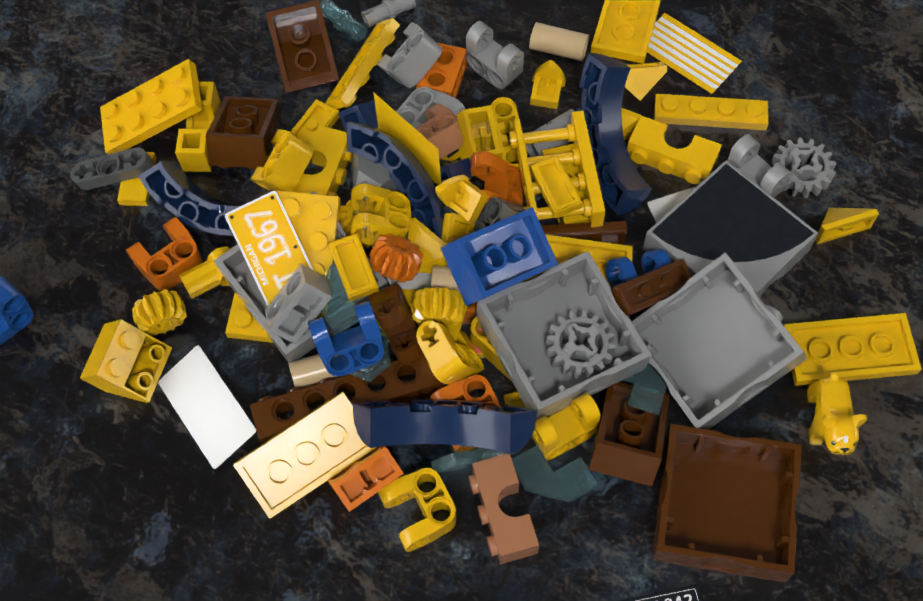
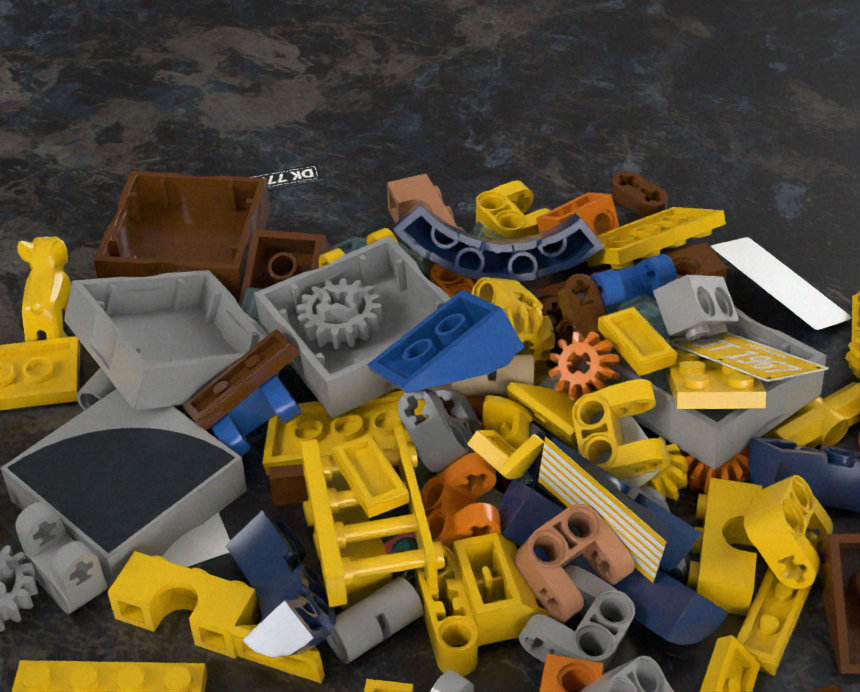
camera: 175 degrees right, 20 degrees down
none -> reddish brown beam [610,171,668,218]

